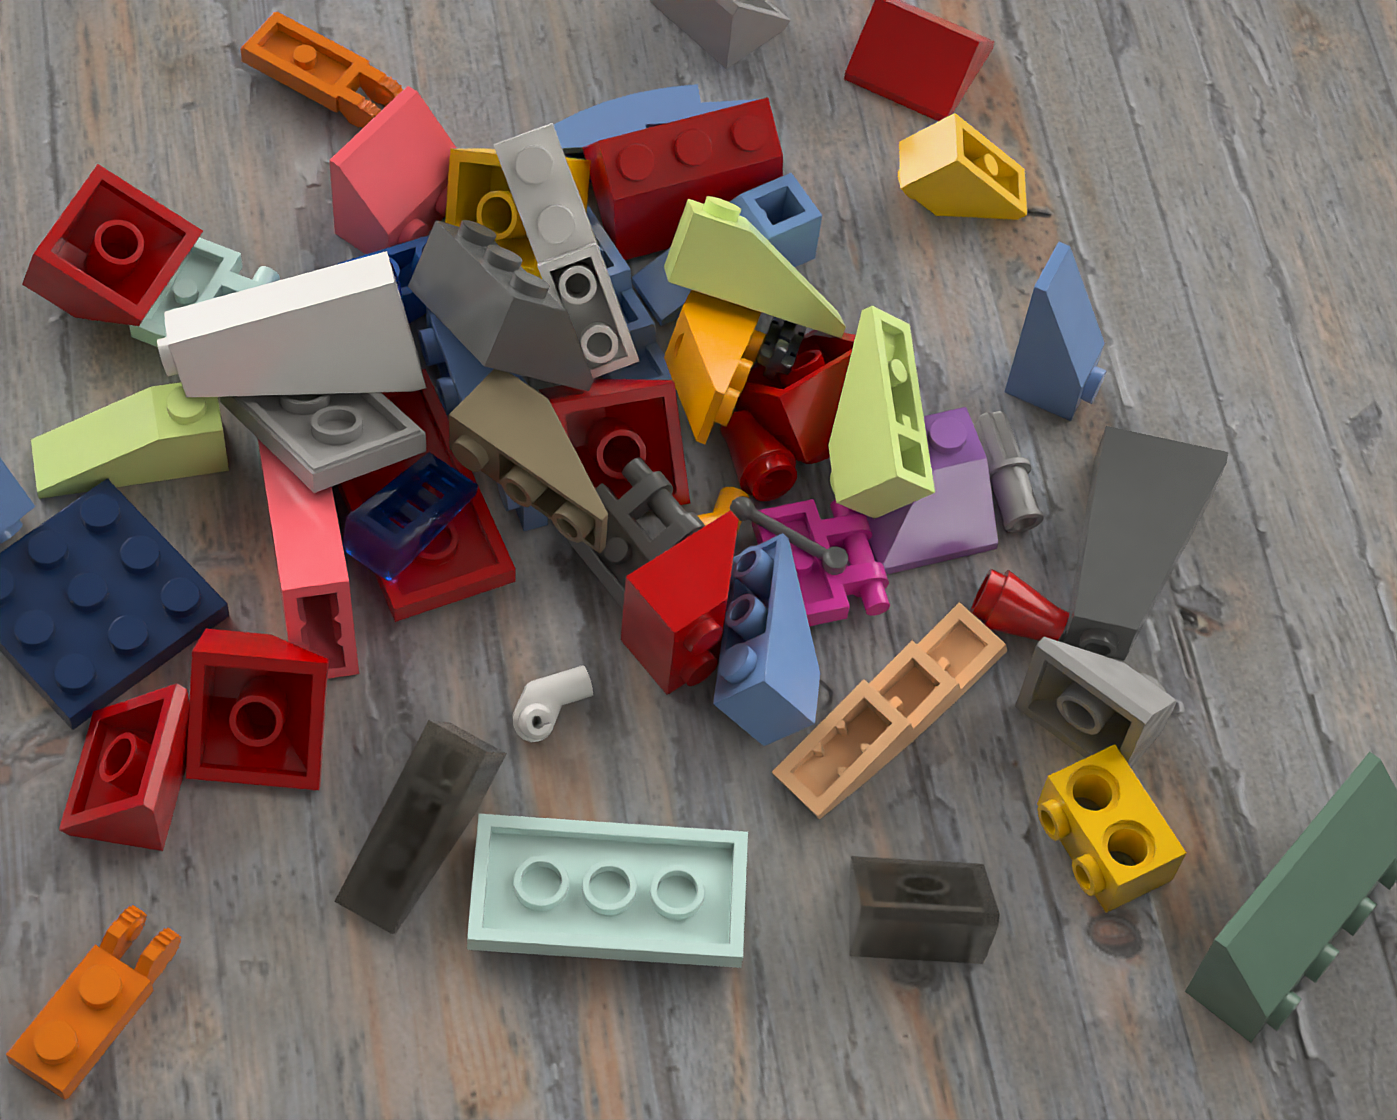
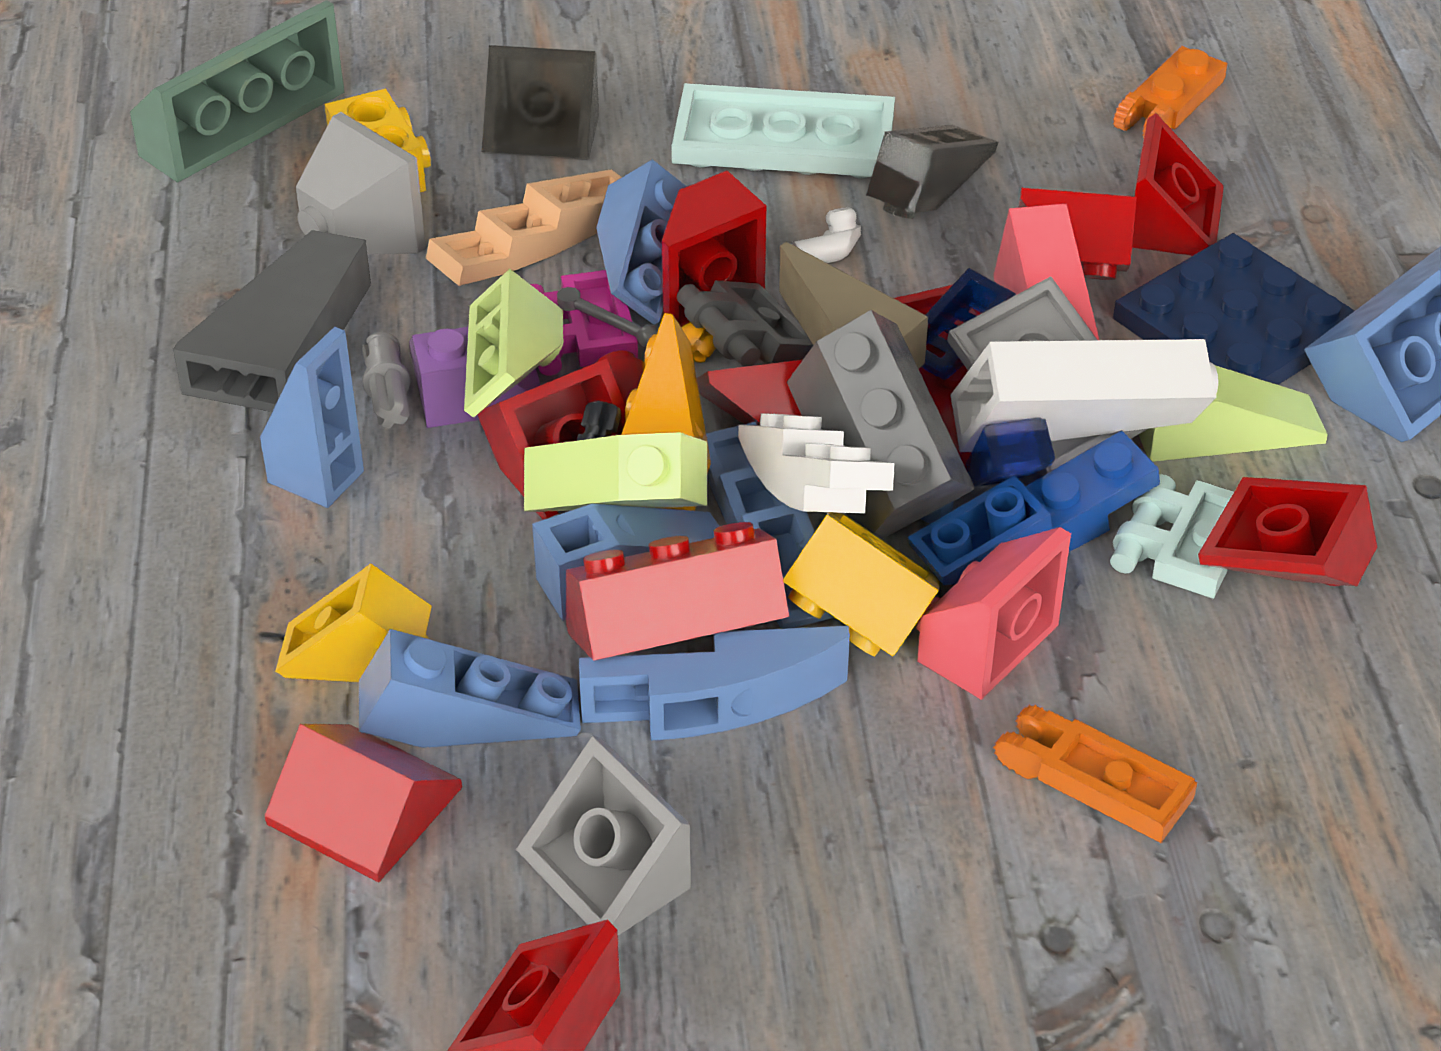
camera: 170 degrees left, 15 degrees down
red cone [970,569,1070,641] -> none
none -> medium blue slope [359,629,581,748]

